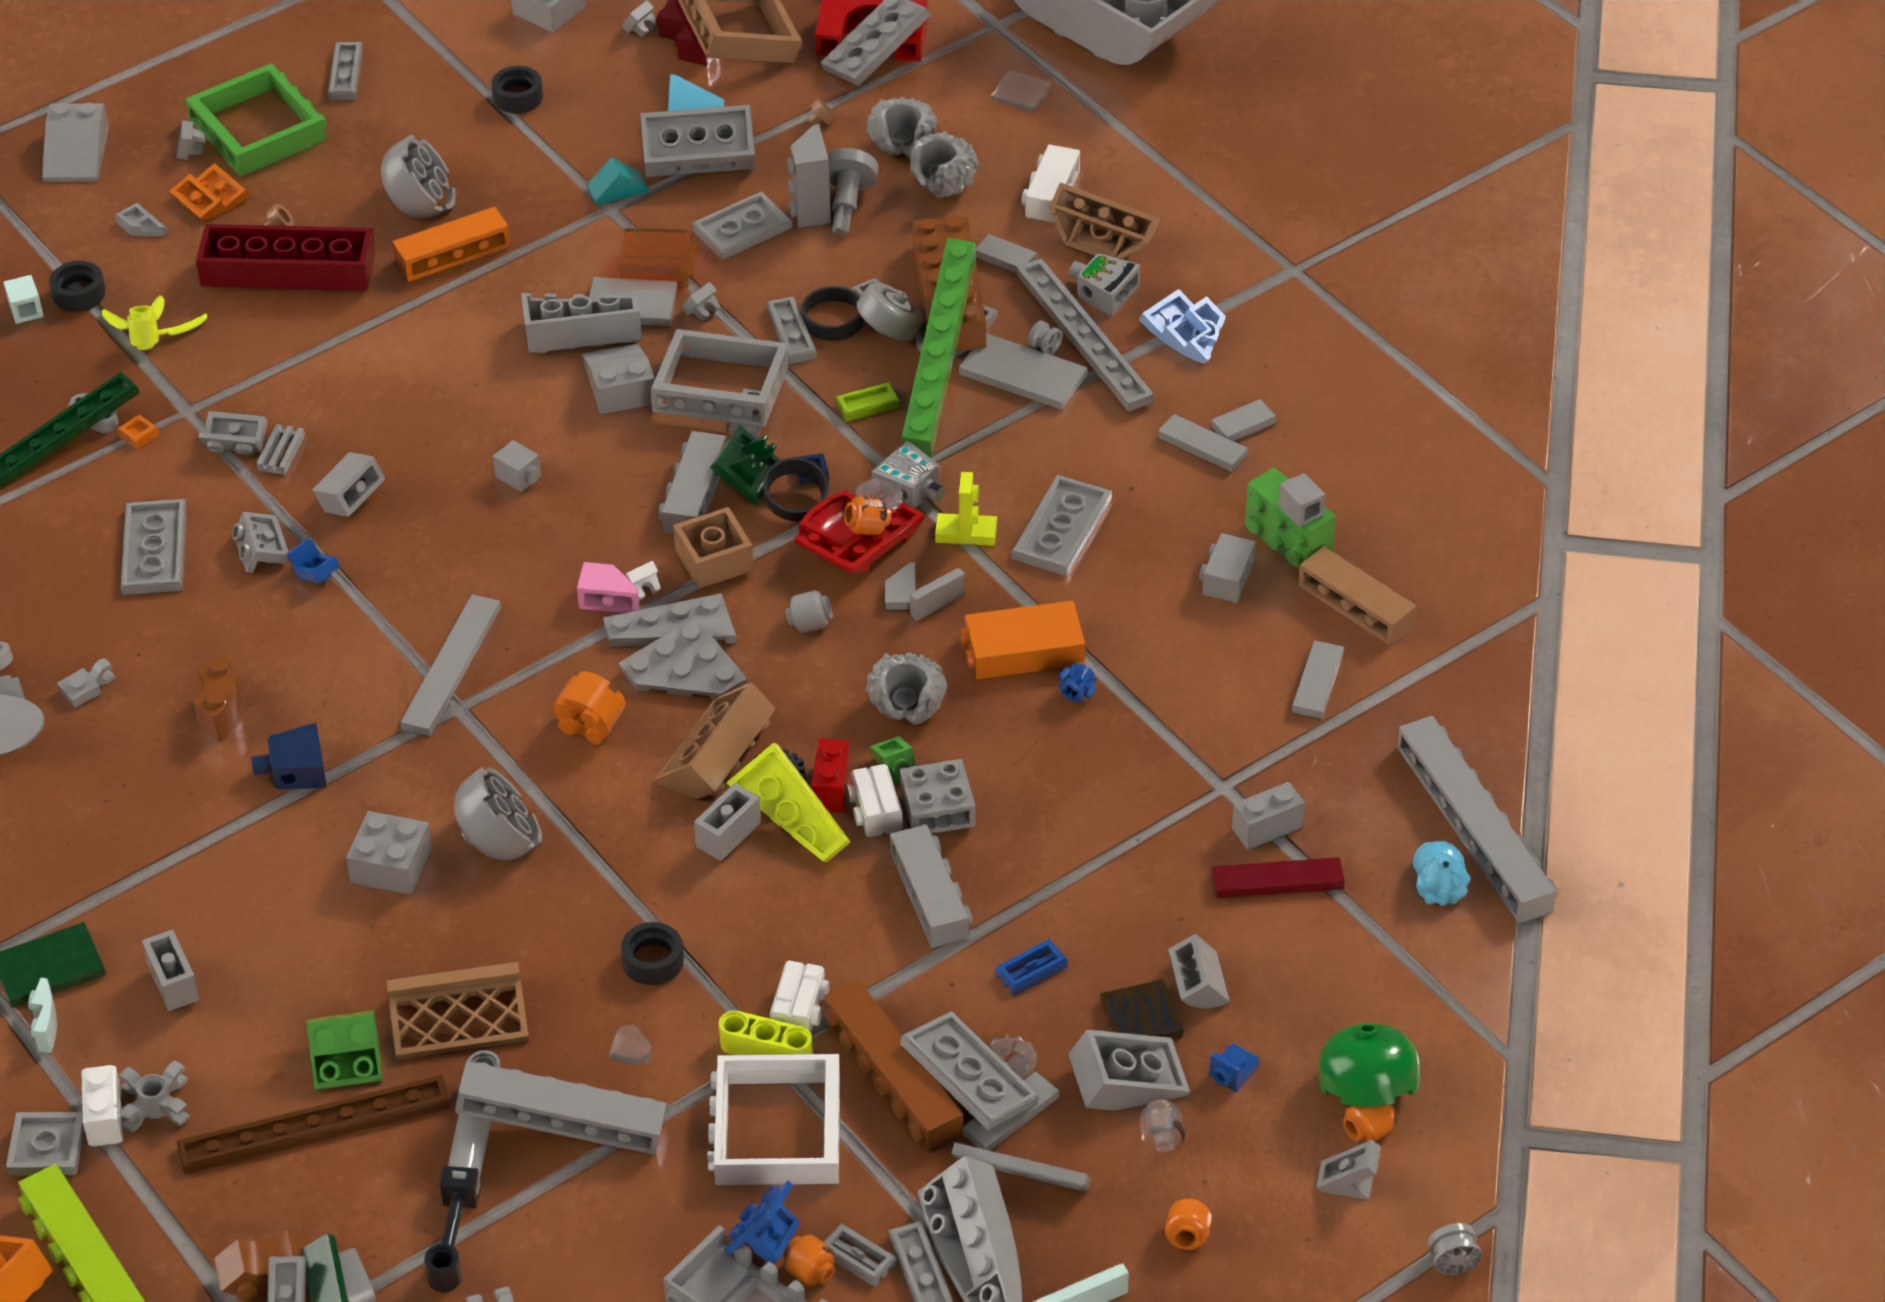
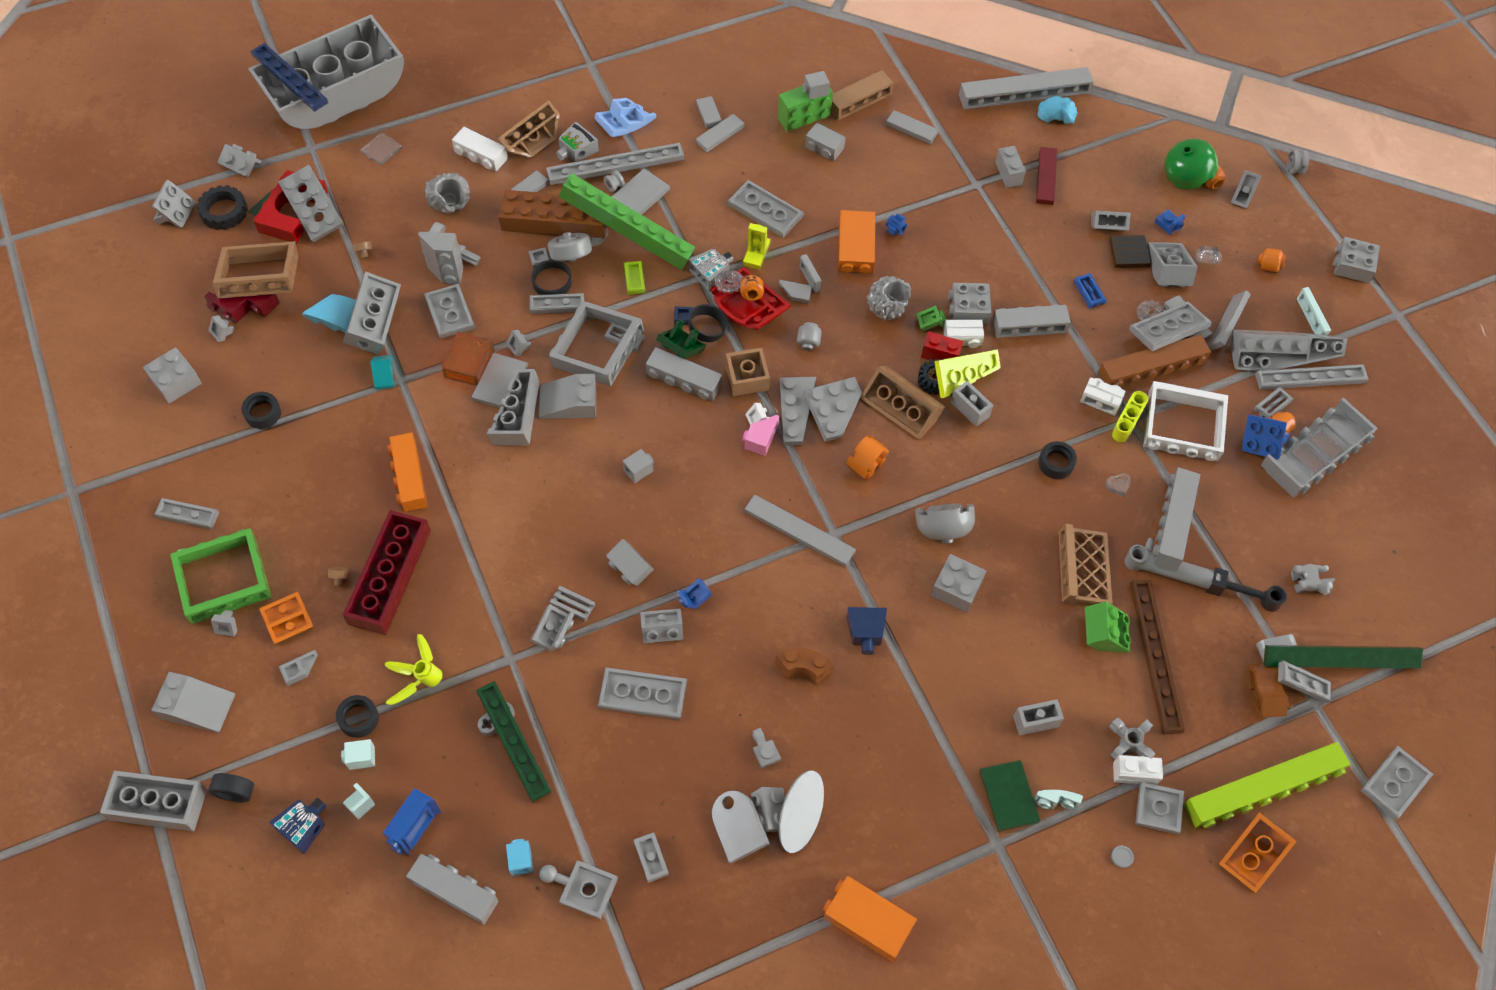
camera: 80 degrees left, 15 degrees up
orange tile [117,414,159,450] -> none
light grey cylinder [381,135,455,219] -> none
light grey hair [866,97,938,159] -> none

